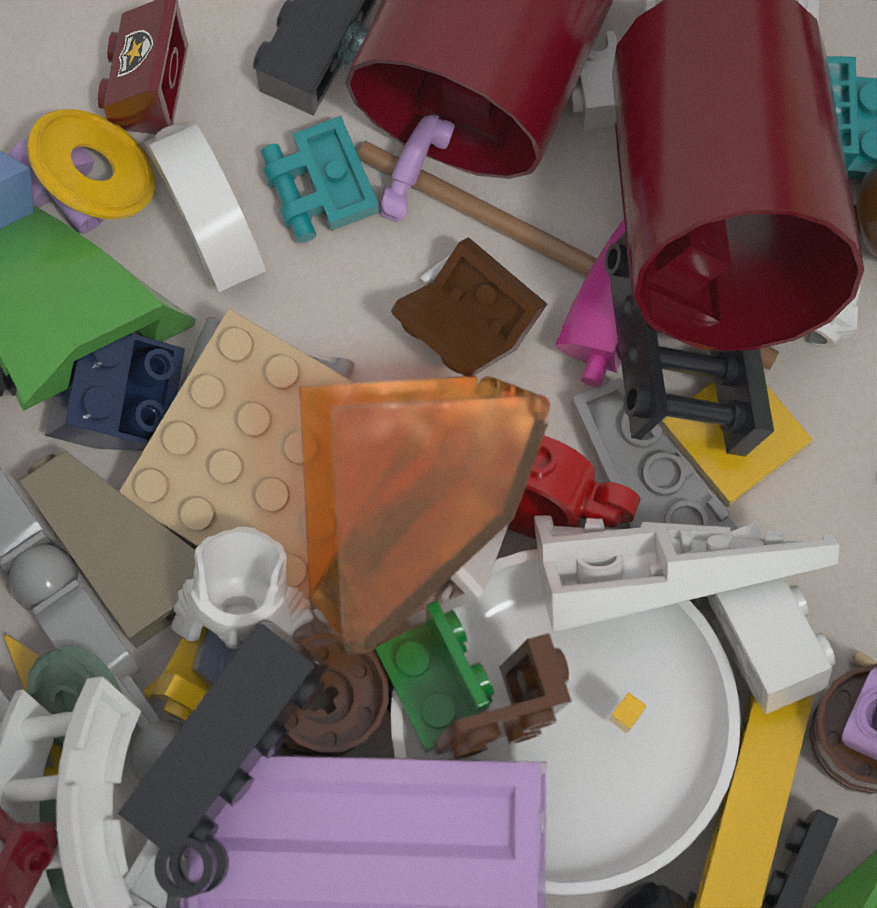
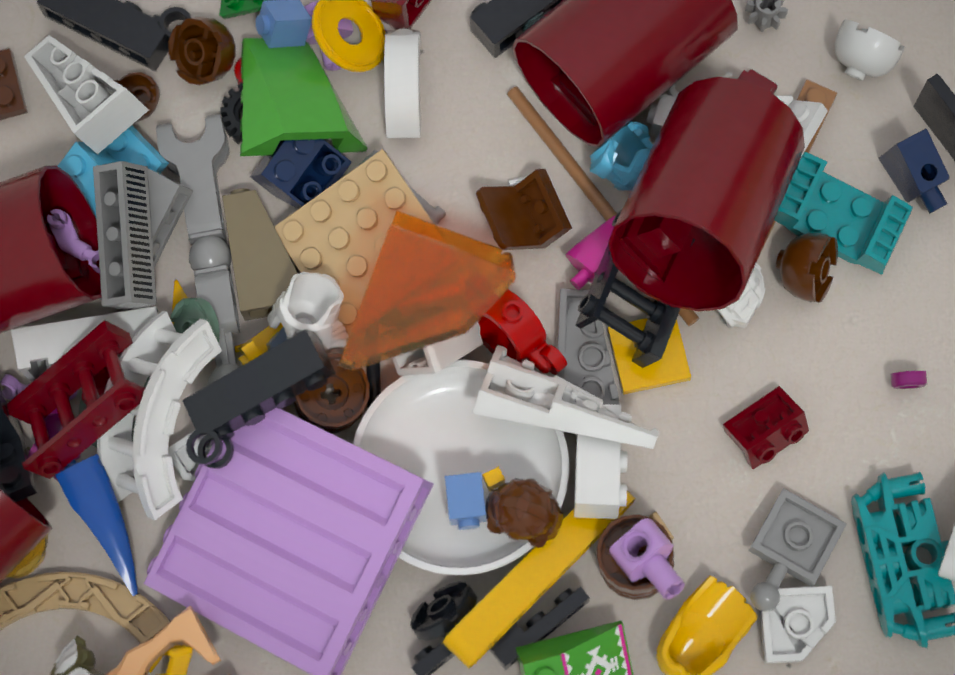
camera: 30 degrees right, 0 degrees up
teal plate [260,116,380,243] -> none
green bracket [375,600,495,753] -> none
lavender arm [378,115,454,222] -> none
reddish brown bracket [433,633,572,760] -> none
none -> medium blue brick [445,472,487,530]
none -> reddish brown helmet [485,478,564,548]
none -> medium azure helmet [590,121,653,191]

